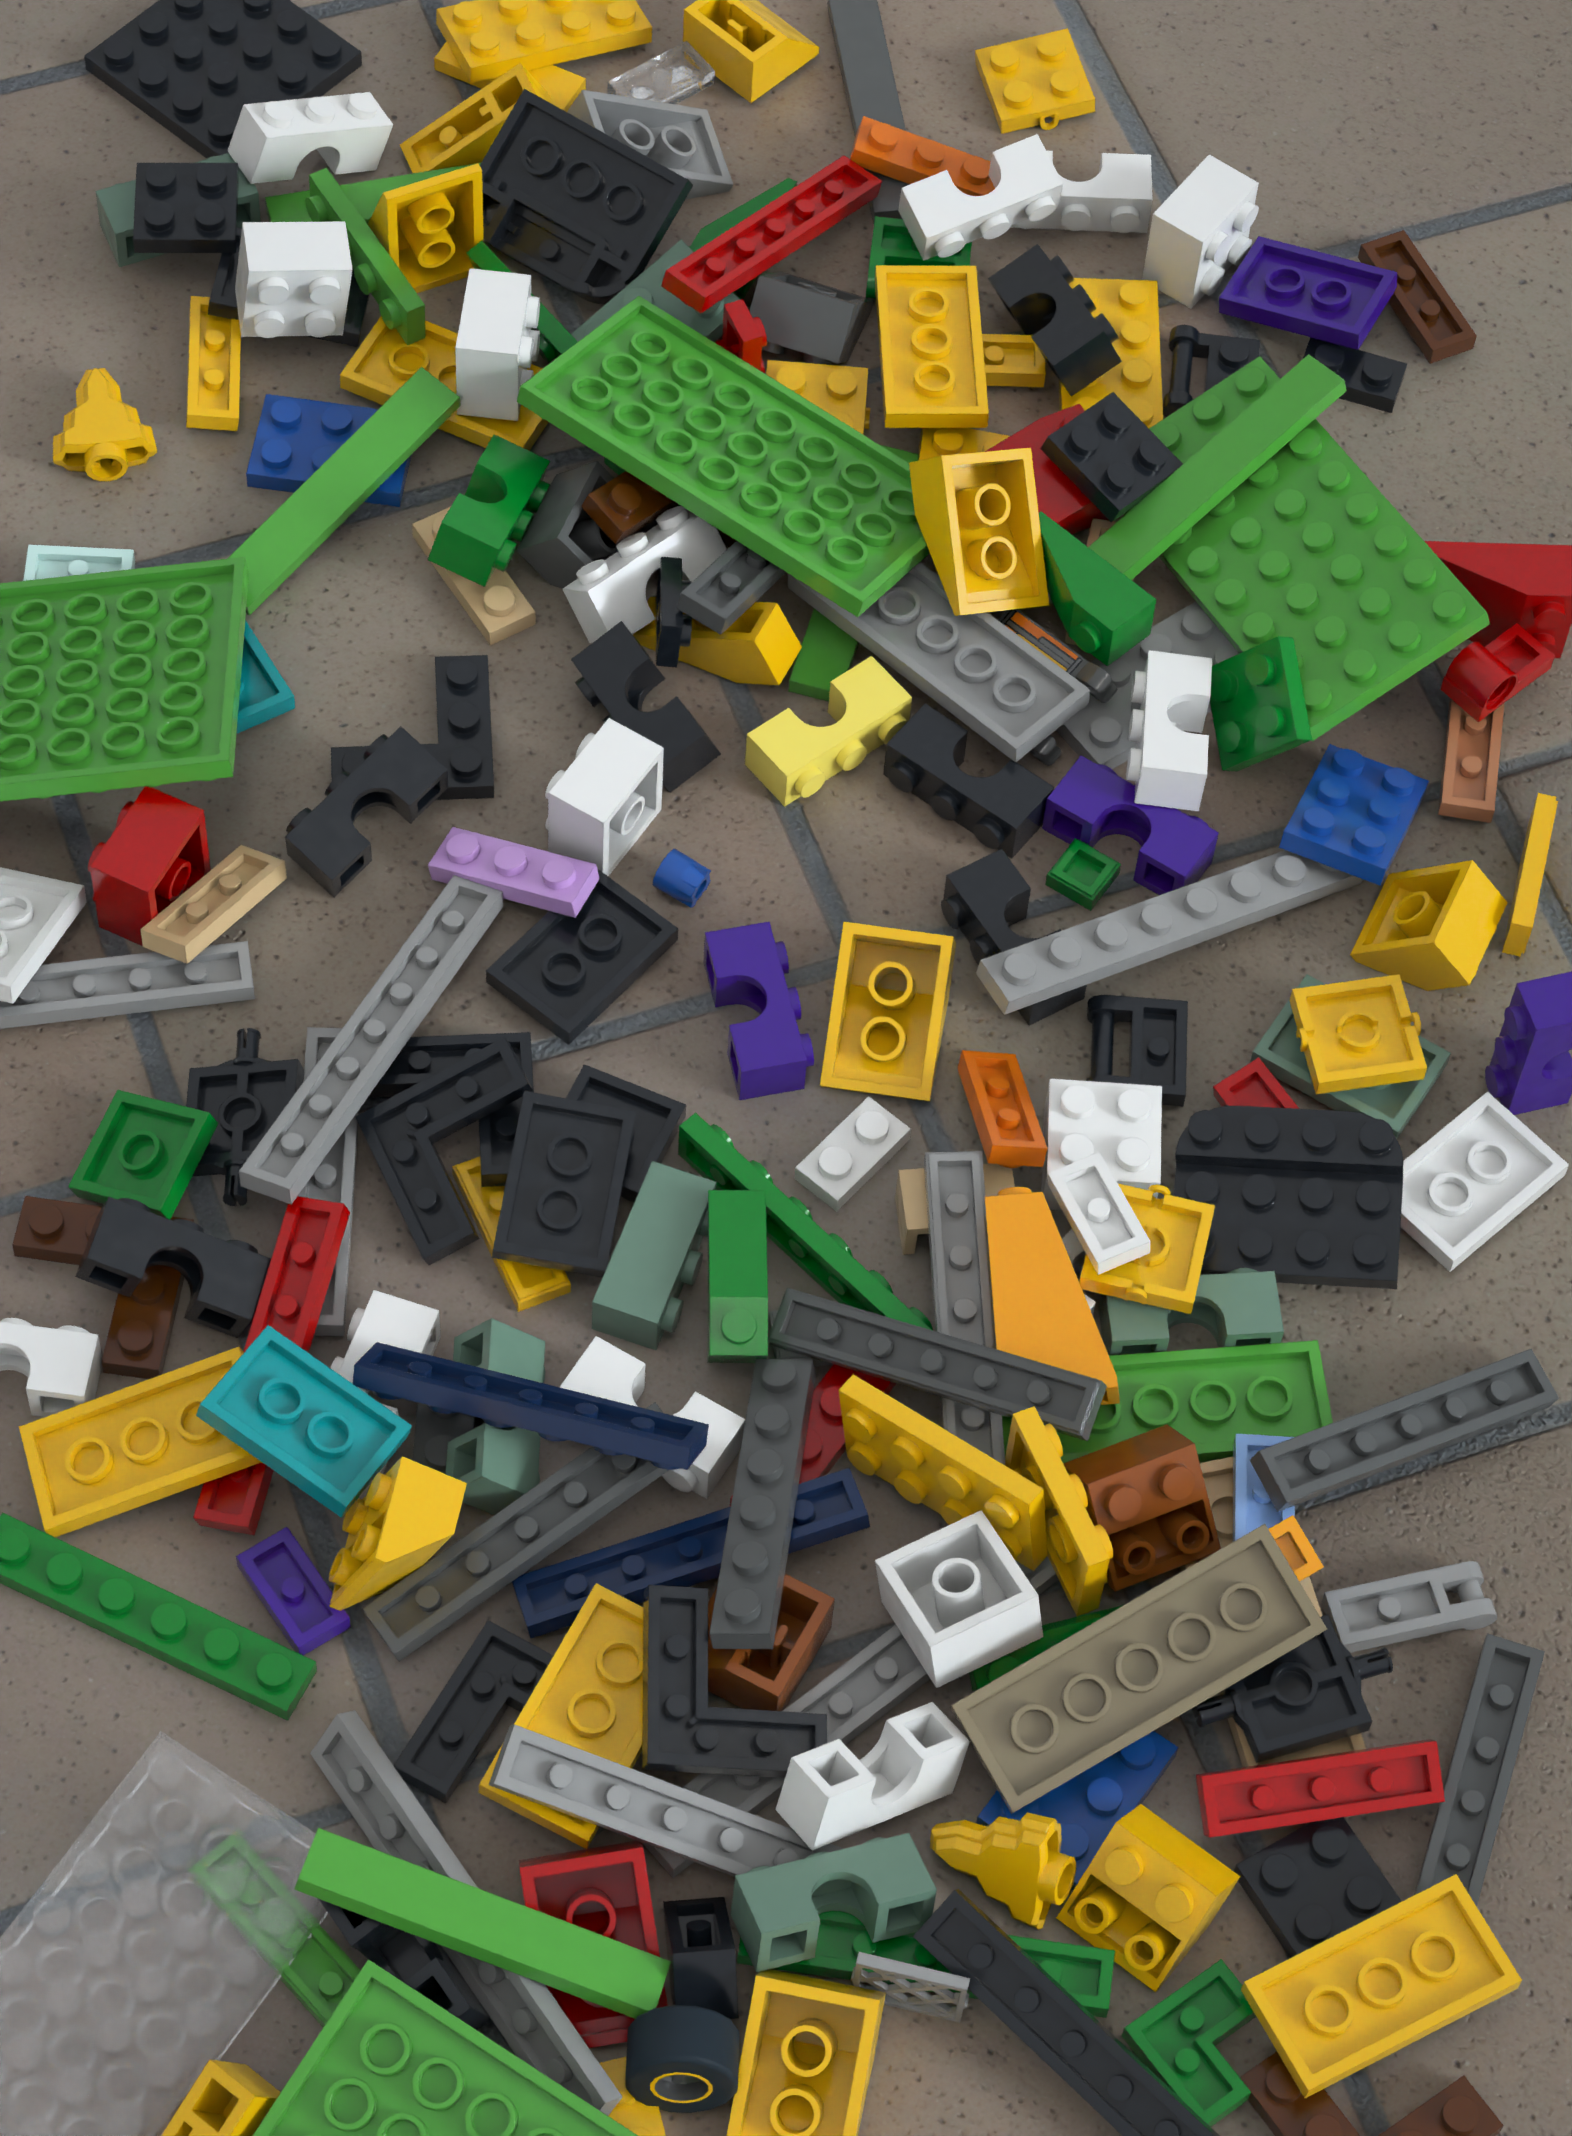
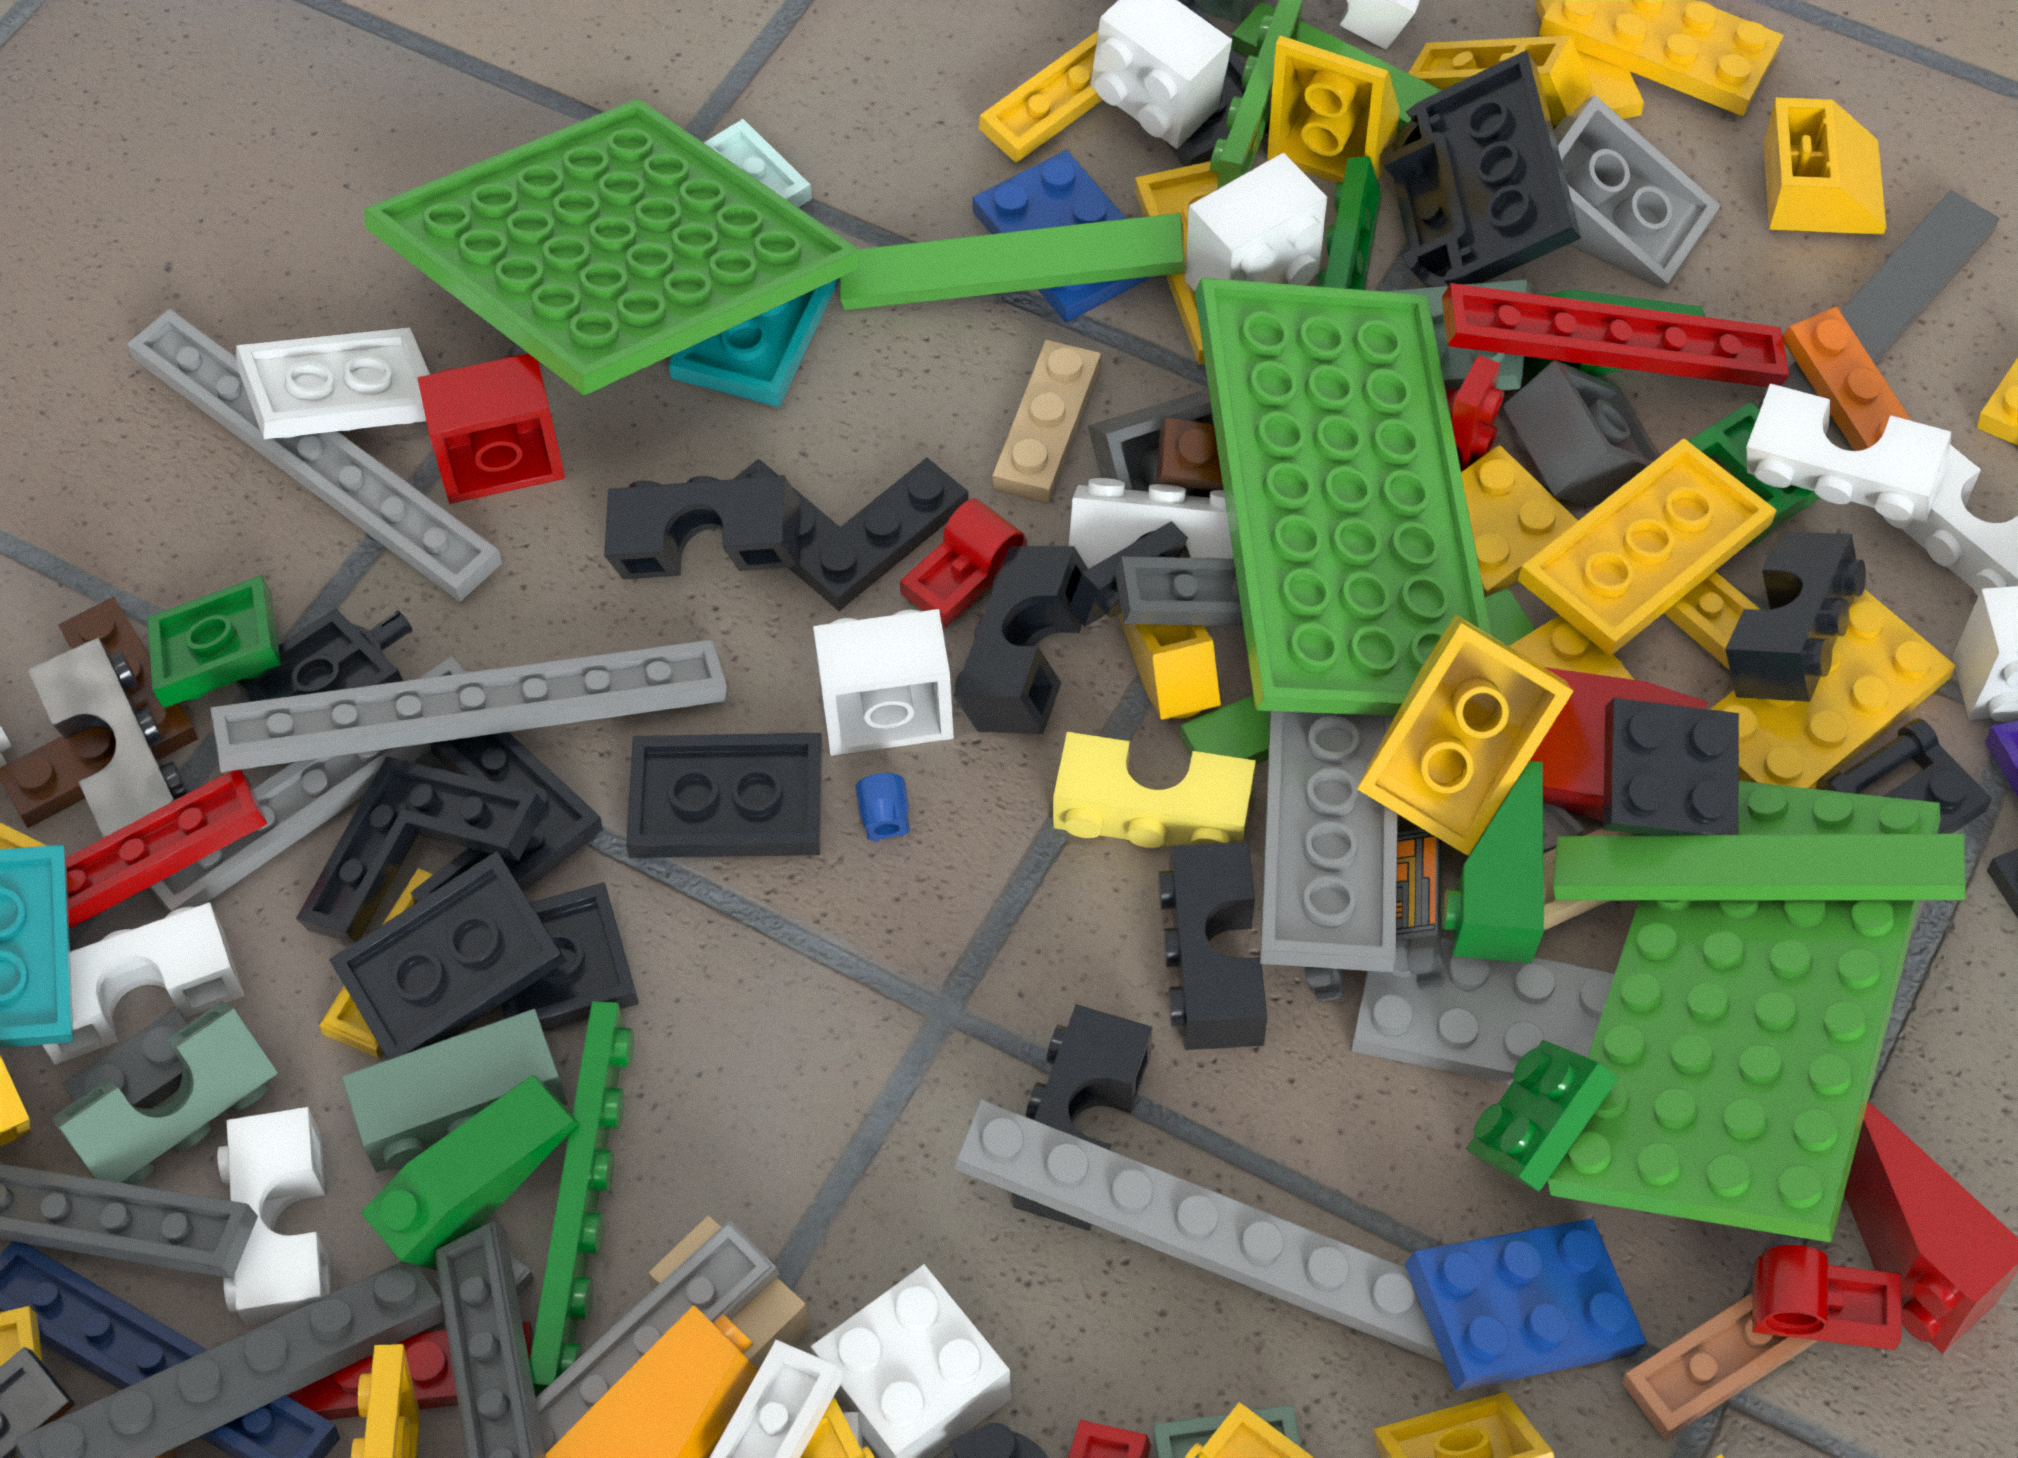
camera: 55 degrees right, 0 degrees up
yellow rock [53,368,157,481] -> none
tan plate [141,845,287,964] -> none
dark blue plate [353,1342,709,1470] -> none
green arch [428,434,551,587] -> none
lavender plate [428,827,600,918] -> none
clear plate [607,41,715,105] -> none
dark purple arch [703,922,814,1100] -> none
white plate [794,1096,911,1212] -> none
yellow slope [820,922,956,1102] -> none
orange plate [957,1050,1048,1168] -> none
dark purple arch [1042,755,1219,895] -> none
green tile [1045,838,1121,911] -> none
black plate [1086,995,1188,1107] -> none
white arch [1126,650,1212,811] -> none
none -> red plate [900,498,1027,628]

